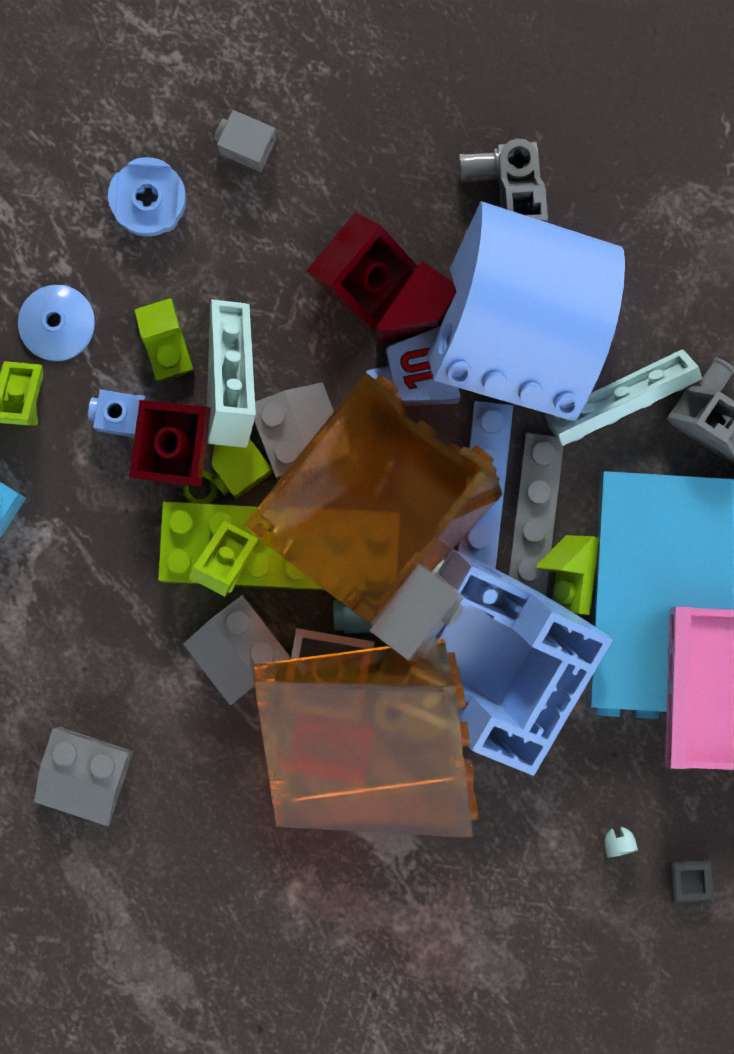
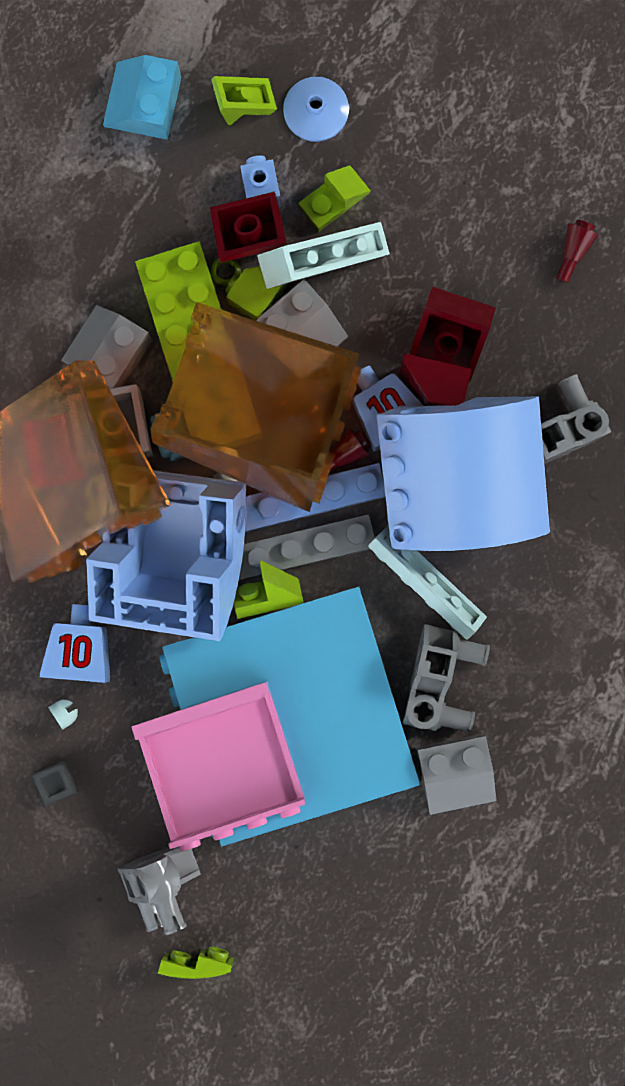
camera: 75 degrees right, 0 degrees up
light blue plate [108,157,186,237] -> none
lime slope [189,521,259,596] -> none
light grey brick [214,110,277,172] -> none
light grey slope [369,564,465,662] -> none
none -> light blue torso [40,604,110,683]
none -> dark red cone [312,428,372,478]
none -> dark red cone [556,220,599,283]

